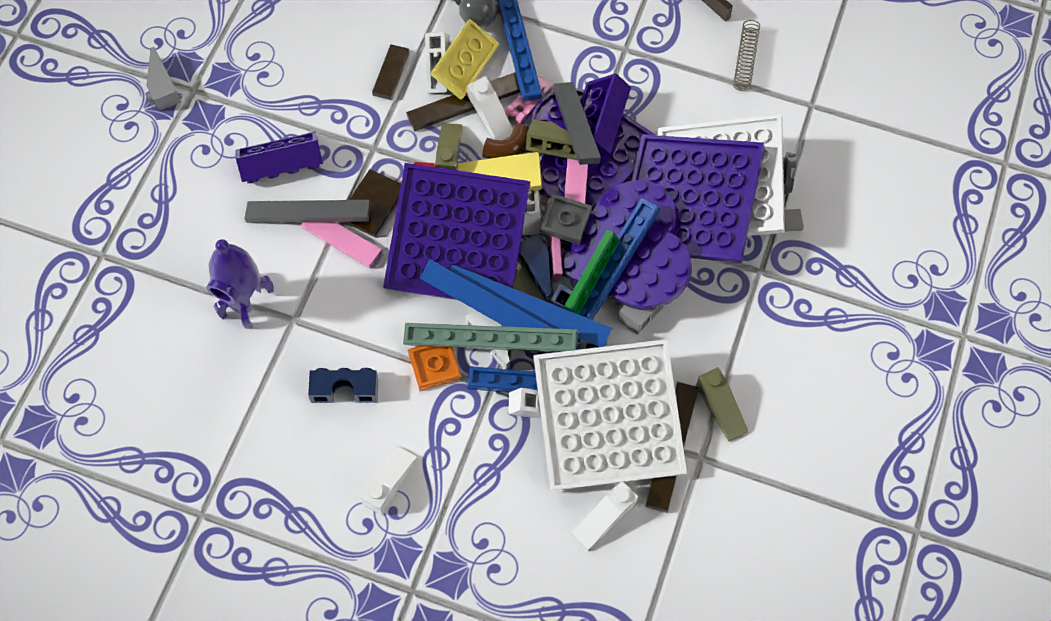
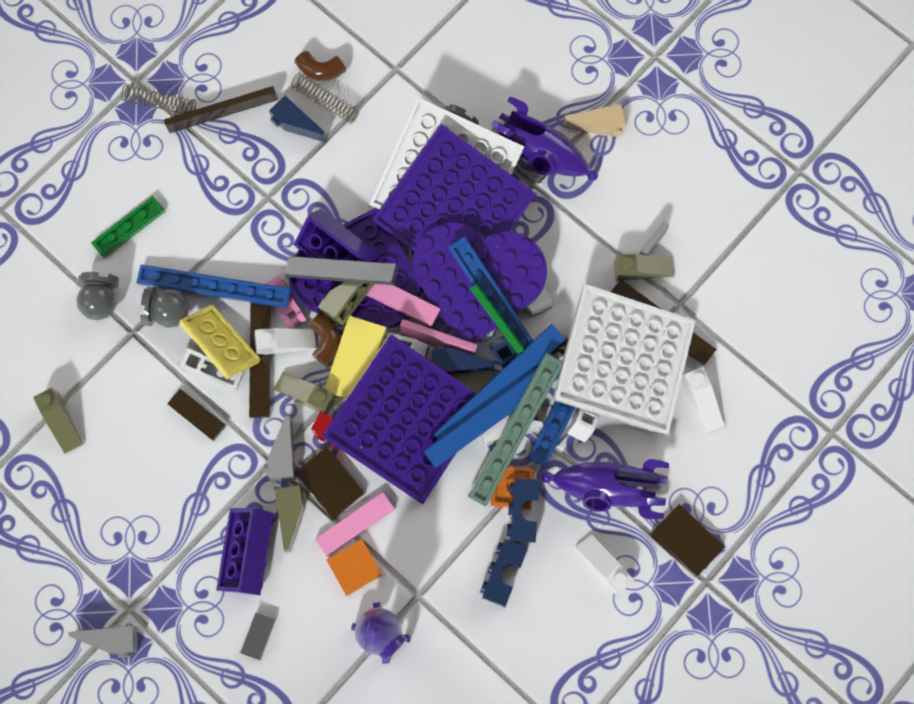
camera: 65 degrees left, 10 degrees up
dark grey tile [244,200,371,223] -> none
dark grey tile [539,194,593,245] -> none
none -> dark grey tile [240,613,276,660]
none -> light grey slope [265,416,296,482]
none -> dark blue slope [269,96,327,142]
none -> olive slope [275,485,307,553]
none -> reddish brown cylinder [294,51,346,81]
none -> orange tile [326,539,383,596]
none -> dark purple piece [491,96,598,181]
none -> dark blue arch [506,478,540,543]
none -> dark purple piece [541,459,669,519]
none -> tan slope [564,104,626,137]
none -> light grey tile [639,221,669,255]
none -> dark brown tile [651,504,725,577]

